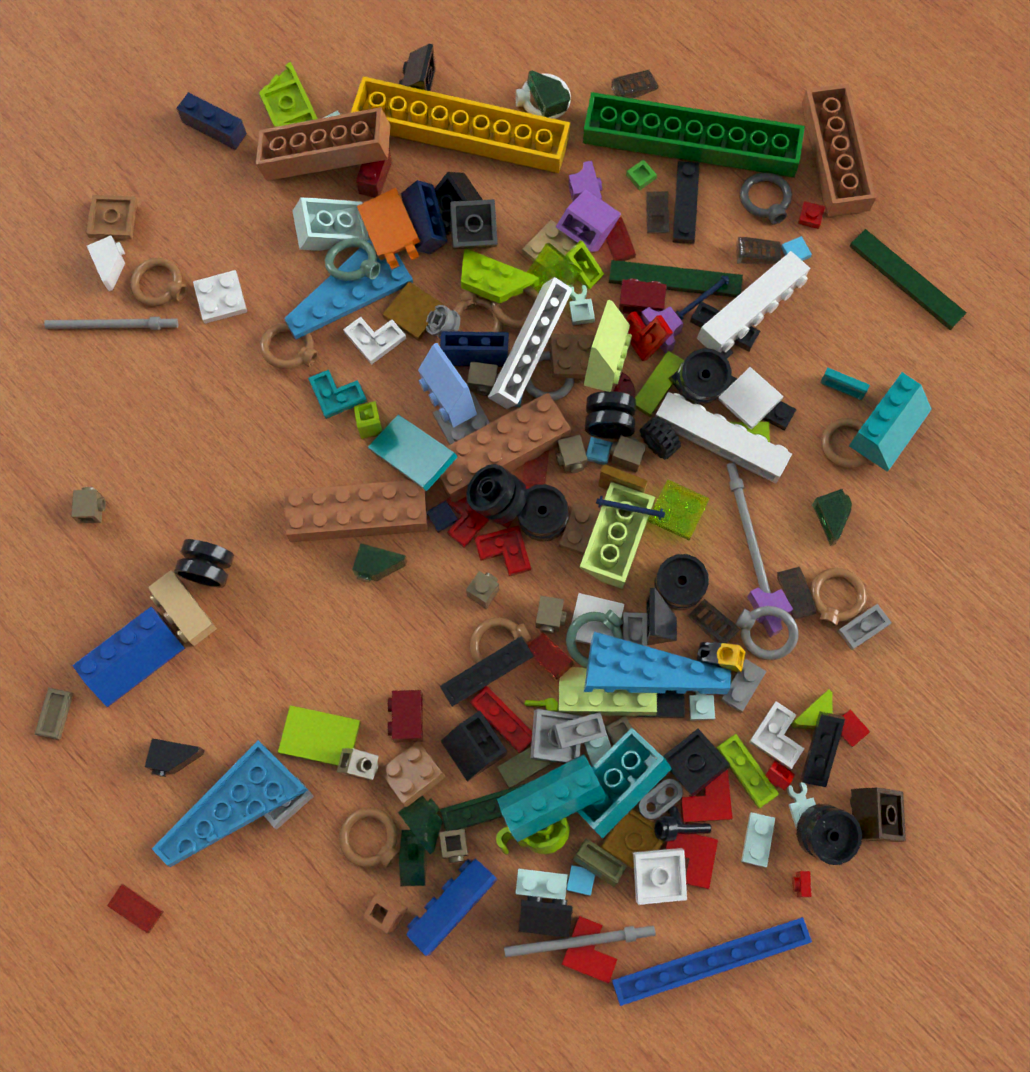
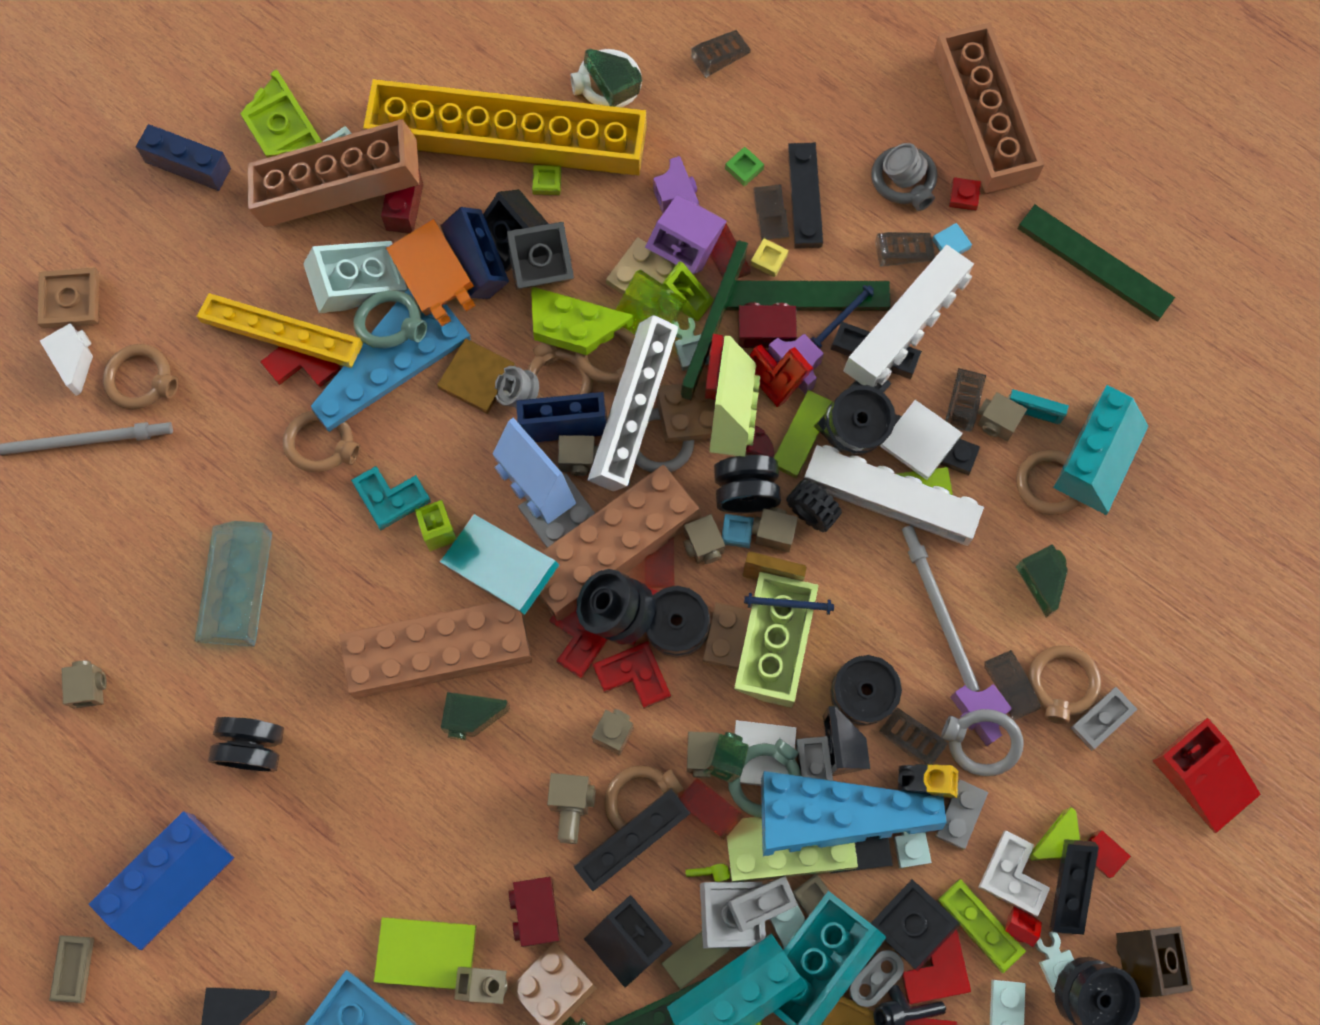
camera: 10 degrees left, 0 degrees up
tan brick [148,570,217,646] -> none
white plate [193,270,247,324] -> none
white plate [343,317,406,365] -> none
black slope [399,44,436,91] -> none
clear blue tile [427,500,458,533] -> none
red tile [469,686,532,754] -> none
green brick [583,92,805,177] -> none
clear neon green plate [648,479,710,541] -> none
none -> clear light blue slope [194,521,272,647]
none -> yellow plate [196,293,363,368]
none -> red tile [260,347,341,388]
none -> lime tile [532,165,562,195]
none -> dark tan brick [547,773,596,844]
none -> dark green tile [681,240,748,401]
none -> clear green slope [703,732,749,784]
none -> red tile [705,334,724,400]
none -> light yellow plate [750,238,789,277]
none -> light grey wheel [883,143,928,188]
none -> clear smoke slope [945,368,986,432]
none -> dark tan brick [977,392,1027,442]
none -> red slope [1152,718,1261,833]

